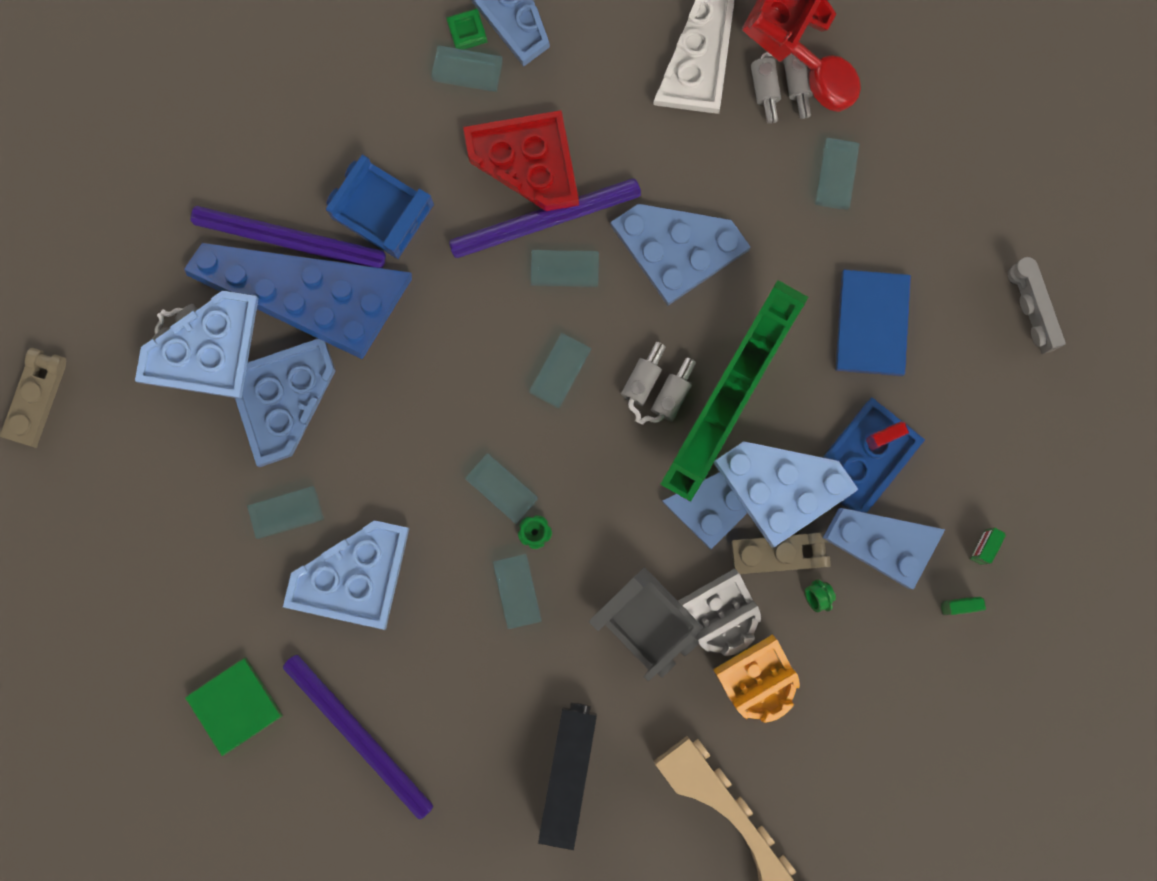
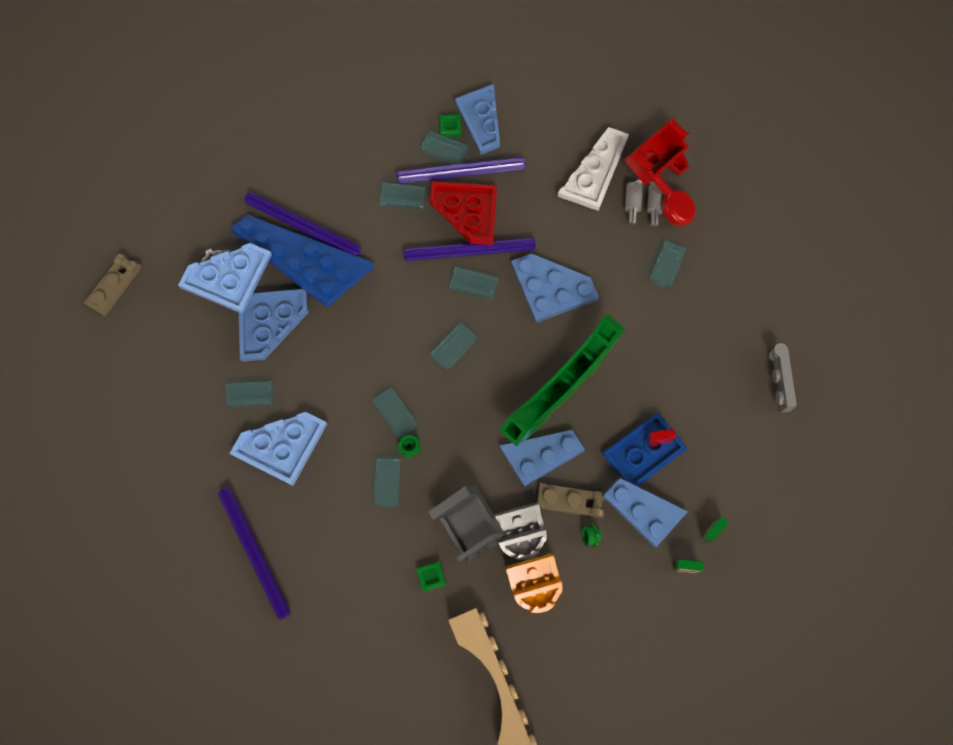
camera: 15 degrees right, 10 degrees down
green tile [185,658,283,756] -> none
blue panel [326,154,434,259] -> none
black slope [538,702,597,850] -> none
light grey piece [621,342,696,425] -> none
light blue plate [714,441,858,548] -> none
blue tile [835,270,911,376] -> none
none -> clear light blue tile [379,183,426,210]
none -> dark purple axle [397,157,525,183]
none -> green tile [416,561,447,593]

